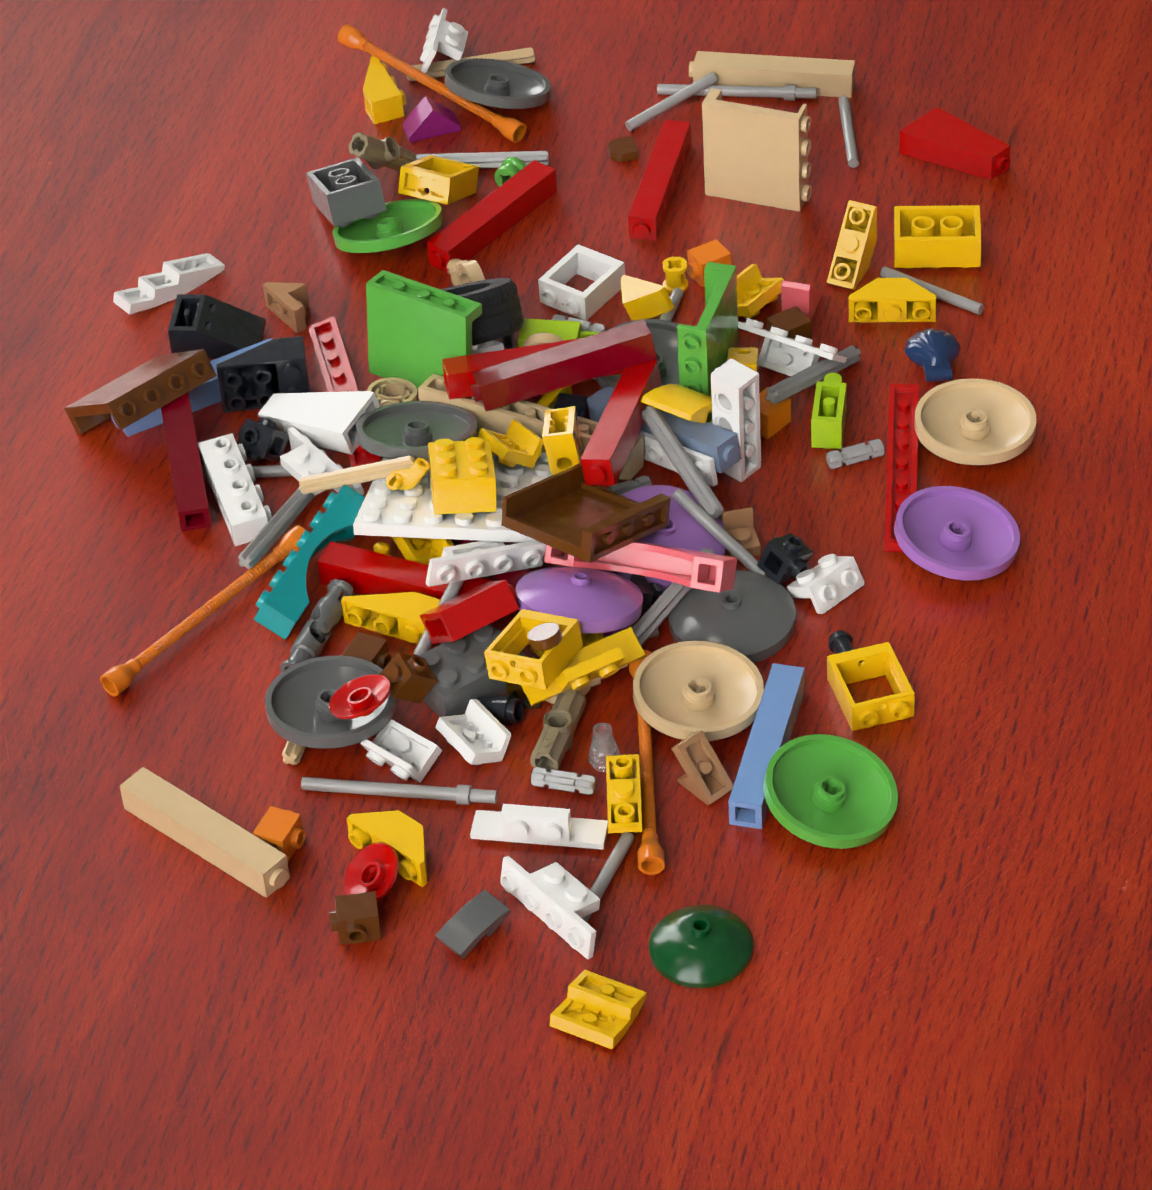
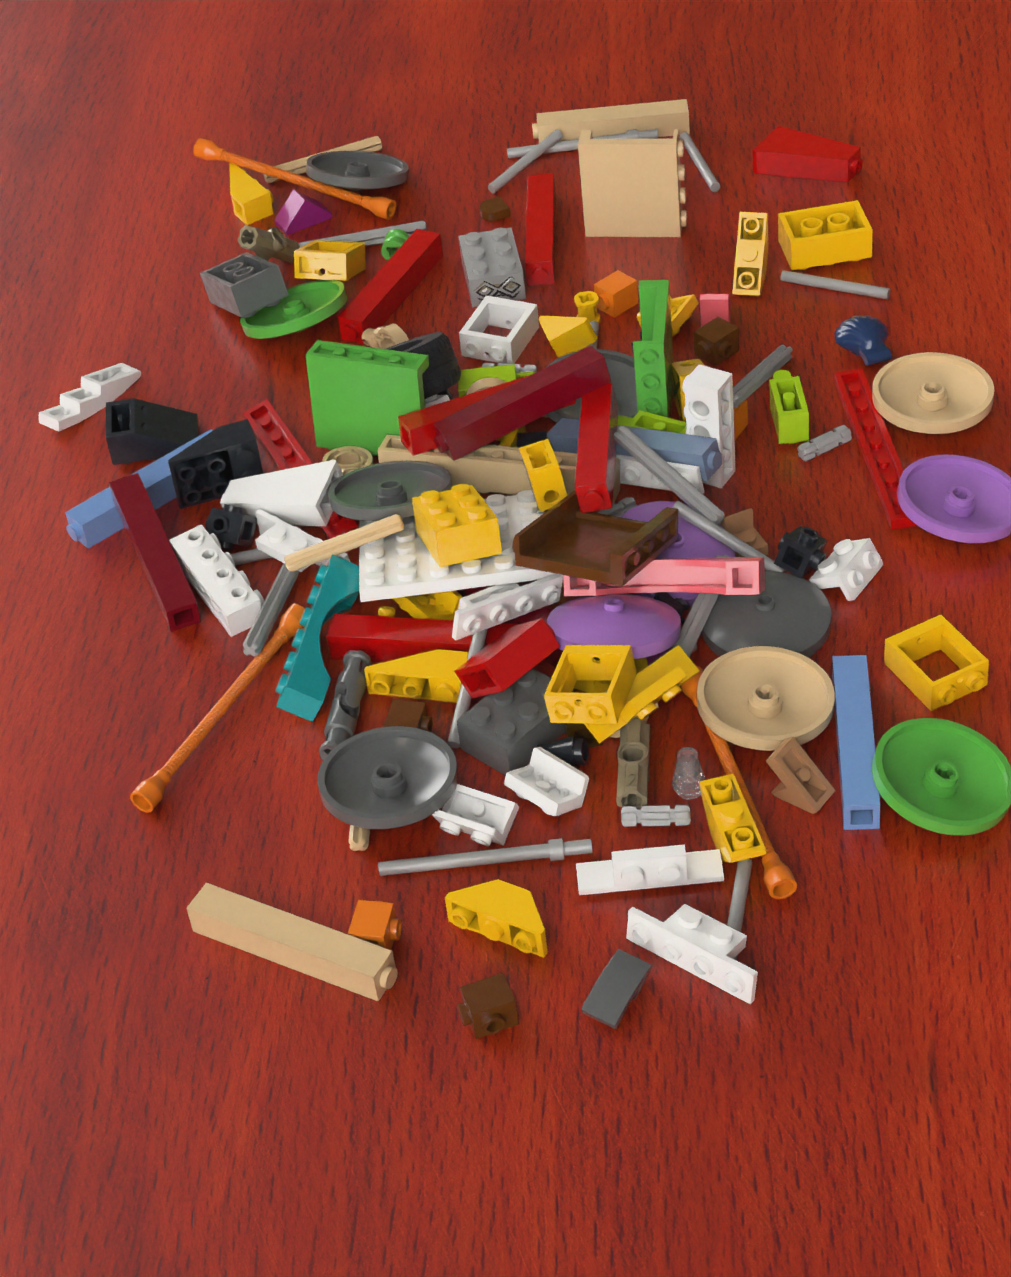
camera: 10 degrees left, 0 degrees up
reddish brown panel [64,349,217,434] -> none
medium nougat slope [263,282,309,333] -> none
red dish [329,674,391,719] -> none
red dish [343,843,399,902] -> none
reddish brown brick [379,652,439,704] -> none
yellow arm [386,458,430,490] -> none
white bracket [420,8,468,74] -> none
yellow bracket [477,419,544,468] -> none
tile [527,623,562,651] -> none
yellow slope [549,970,647,1049] -> none
yellow slope [641,384,712,423] -> none
dark green dish [649,905,753,988] -> none
white bracket [738,318,847,376] -> none
black pin [828,630,861,663] -> none
yellow slope [848,278,936,322] -> none
none -> light grey brick [458,228,526,308]

